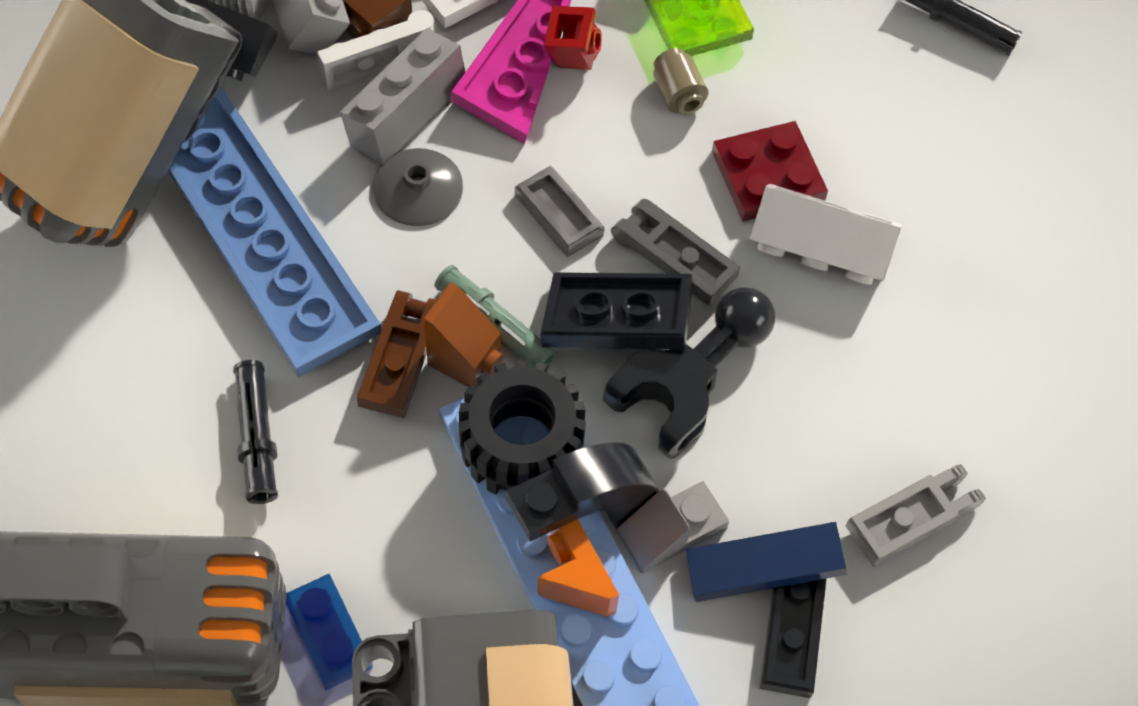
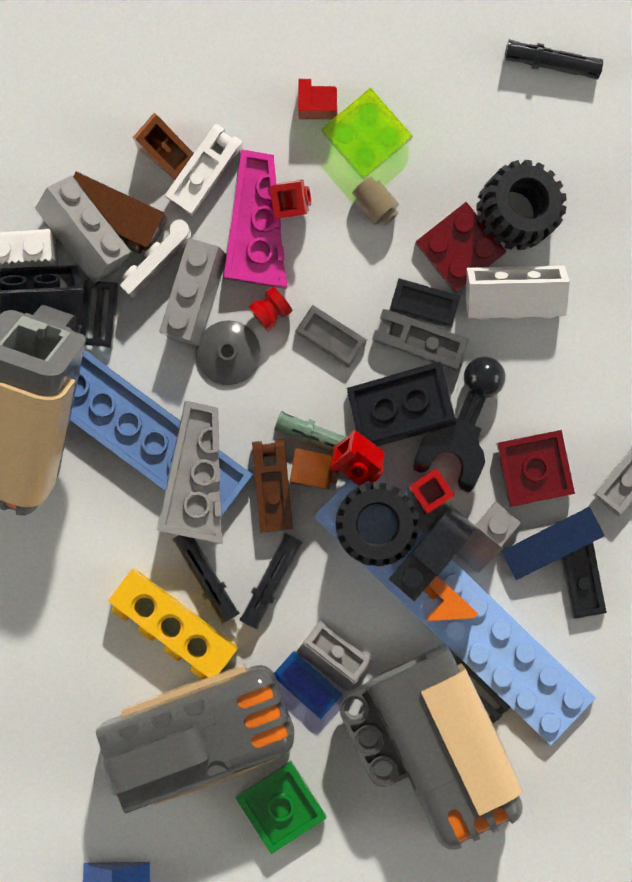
camera: 15 degrees left, 25 degrees up
none -> black tile [80,280,119,348]
none -> yellow brick [108,568,239,679]
none -> light grey wing [157,401,222,544]
none -> black pin [239,533,303,629]
none -> red wheel [248,286,293,332]
none -> light grey slope [297,620,372,691]
none -> red brick [329,430,385,486]
none -> black tile [389,278,461,328]
none -> red brick [407,468,455,514]
none -> black tyre [476,160,567,250]
none -> dark red plate [496,430,575,507]

